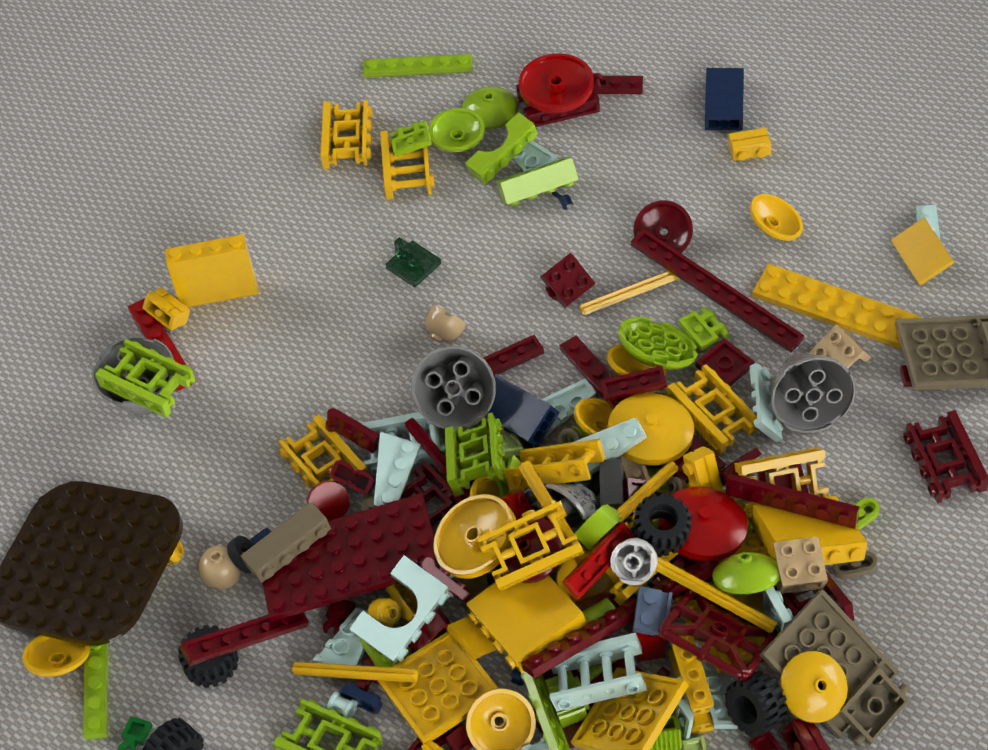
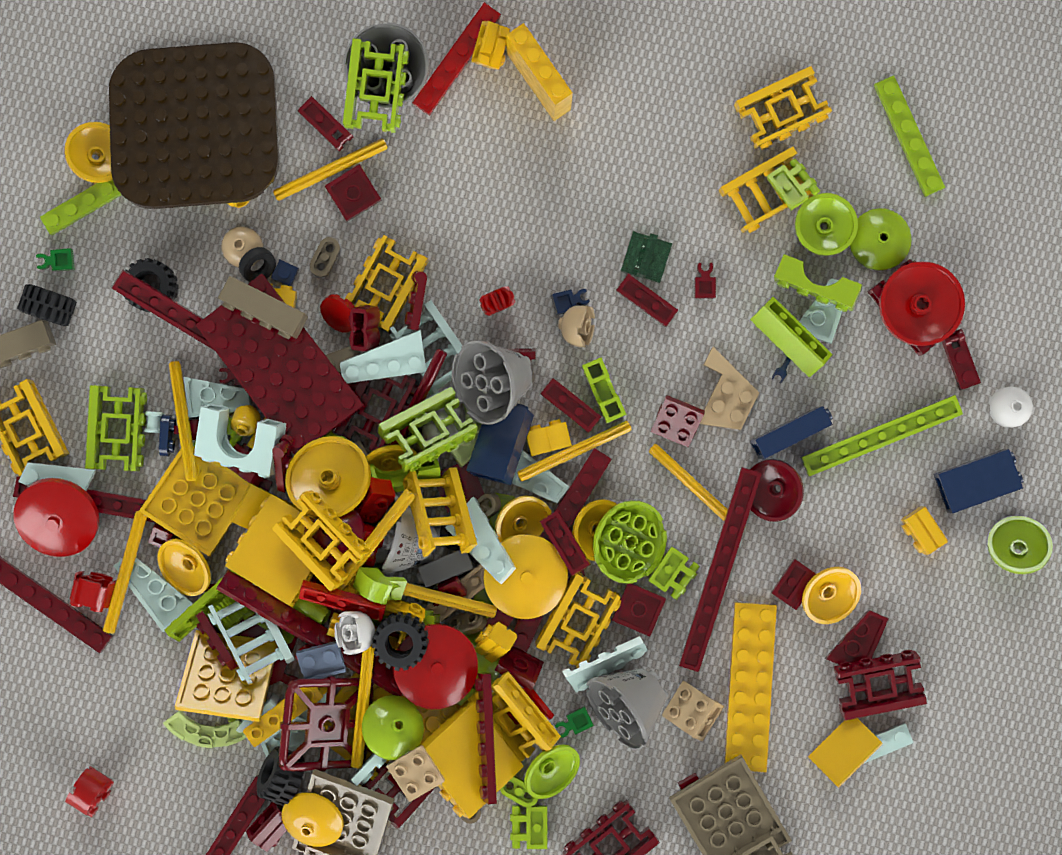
camera: 55 degrees right, 35 degrees up
none -> dark red plate [195,611,238,671]
none -> yellow axle [273,138,388,201]
none -> dark red plate [297,96,354,152]
none -> dark tan plate [310,237,340,278]
none -> dark red plate [325,164,382,222]
none -> red gear [479,286,516,316]
none -> lime plate [510,805,548,849]
none -> yellow axle [517,421,632,481]
none -> lime dish [524,744,580,799]
none -> yellow brick [526,419,572,456]
none -> dark blue plate [551,289,590,316]
none -> green plate [555,706,594,738]
none -> lime arch [581,357,627,424]
none -> dark red plate [616,273,678,327]
none -> tan wing [685,347,759,430]
none -> dark red plate [694,263,716,299]
none -> dark blue brick [750,406,833,459]
none -> dark red plate [770,559,816,610]
none -> lime plate [800,395,963,477]
none -> dark red wing [825,610,889,675]
none -> dark red fence [834,650,927,720]
none -> lime dish [987,516,1053,574]
none -> white cylinder [989,386,1033,428]

